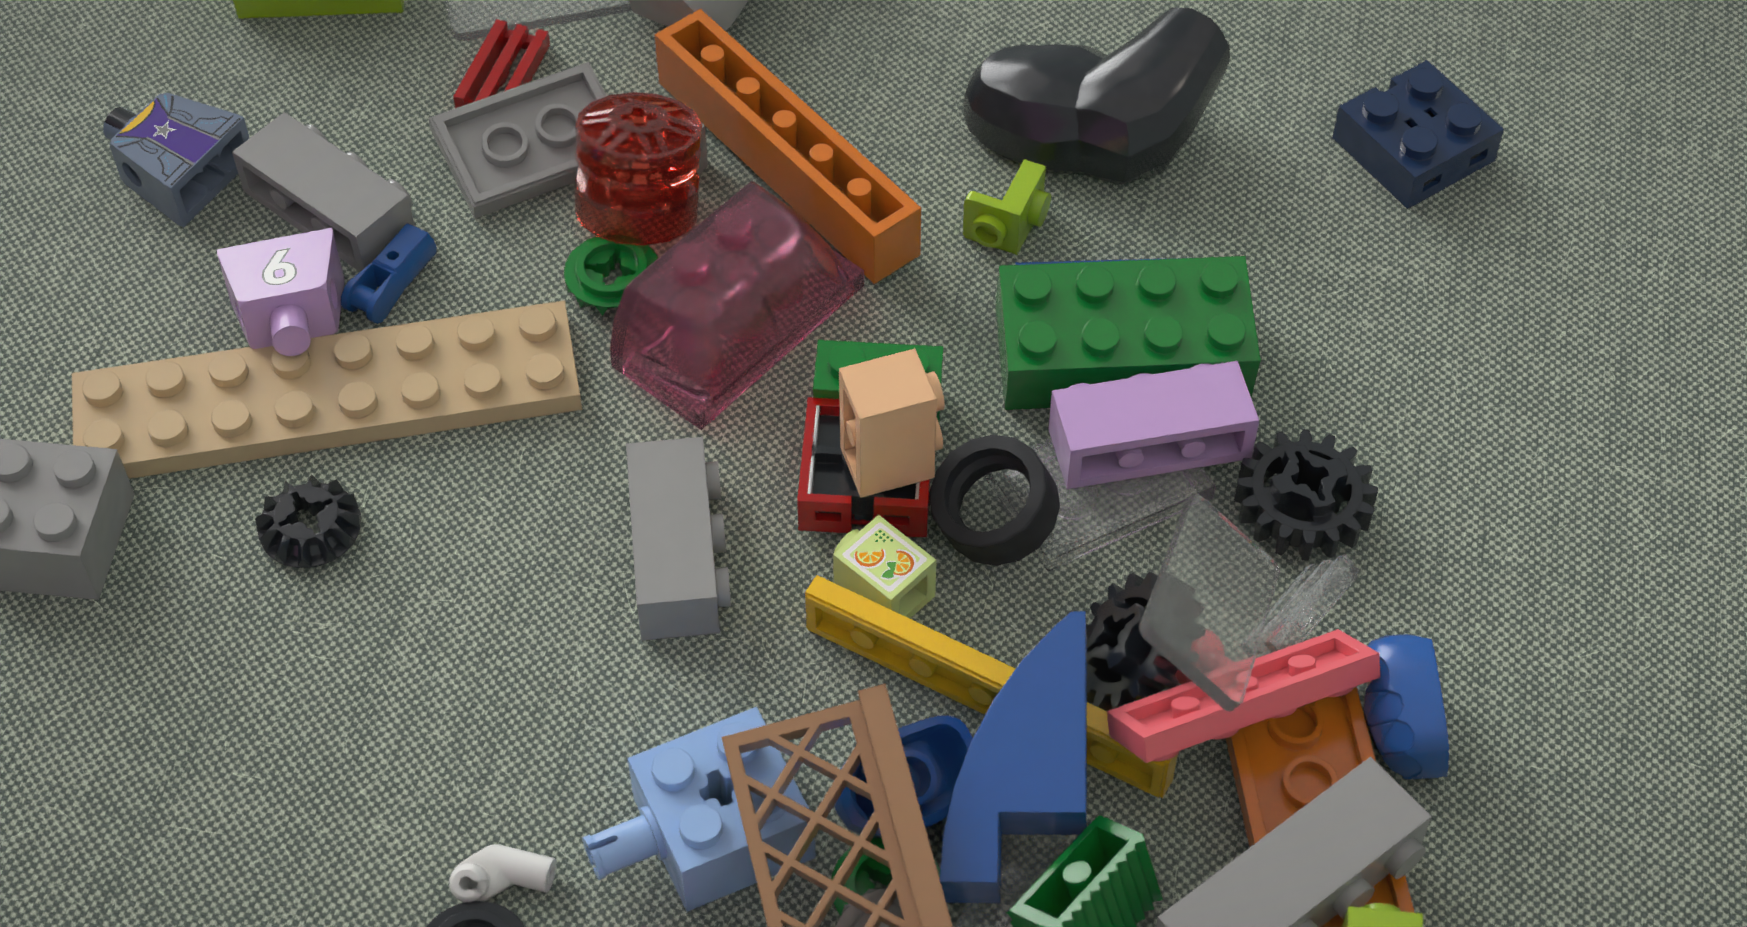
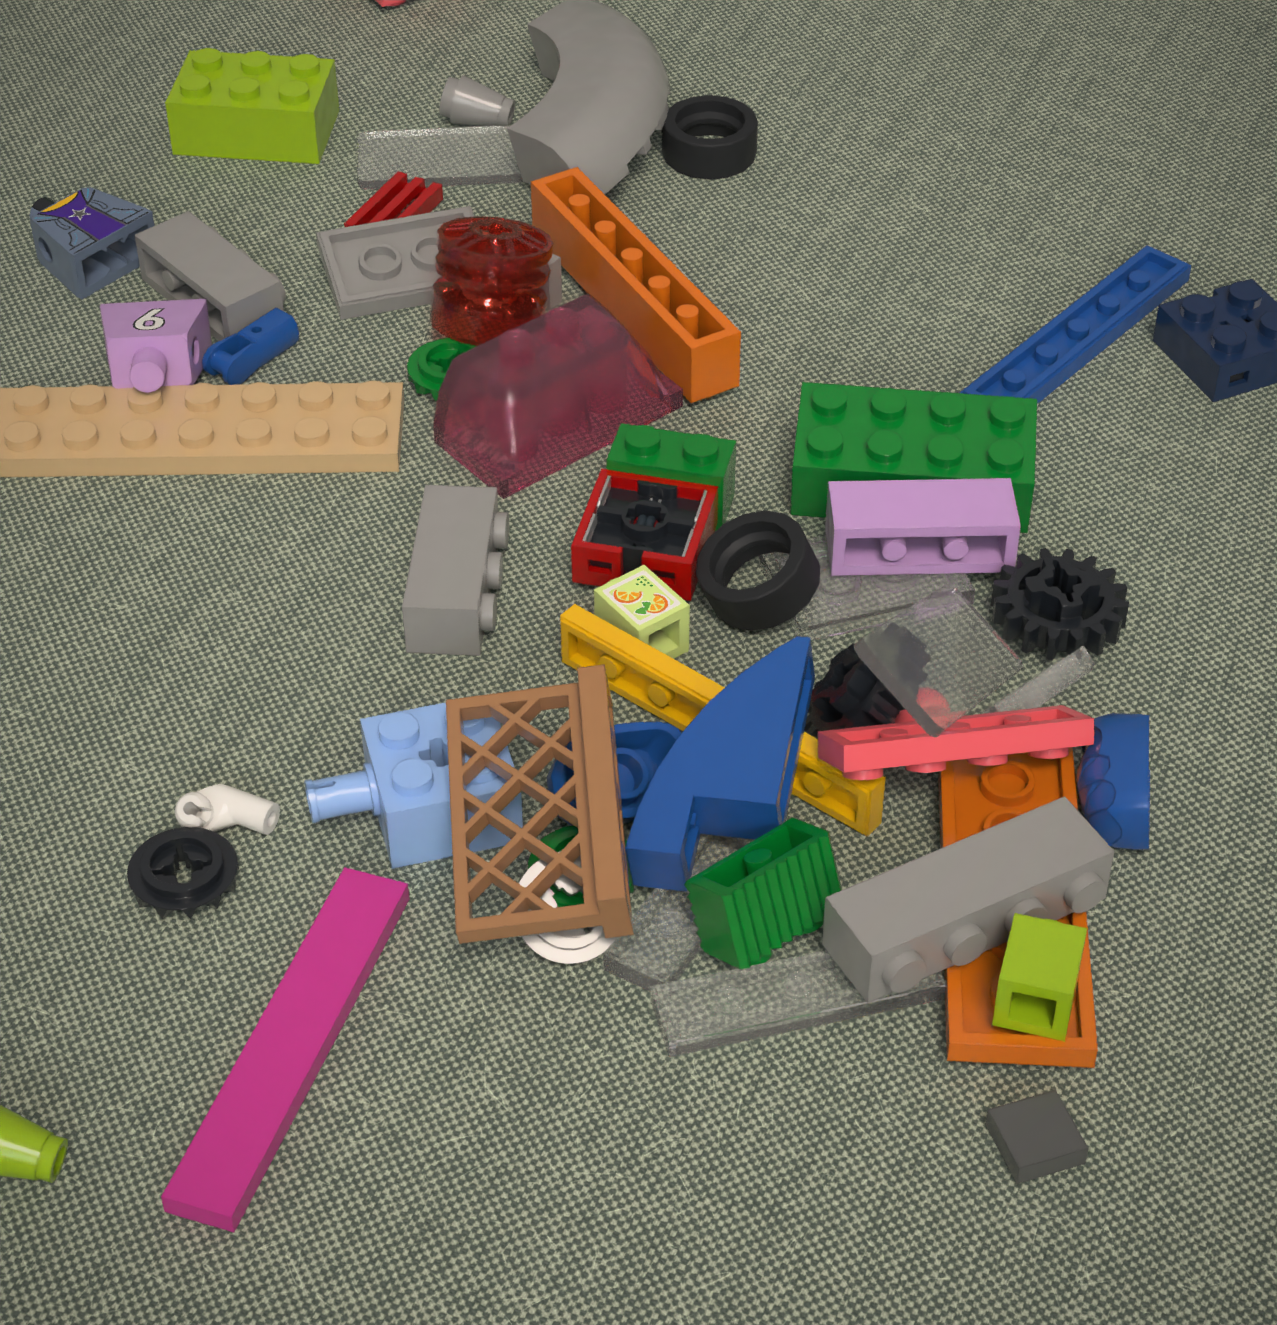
camera: 10 degrees right, 10 degrees down
black gear [255,475,361,568] -> none
light nougat brick [839,349,945,498] -> none
black piece [963,7,1230,185] -> none
lime bracket [963,160,1051,255] -> none
none -> blue tile [959,245,1191,404]

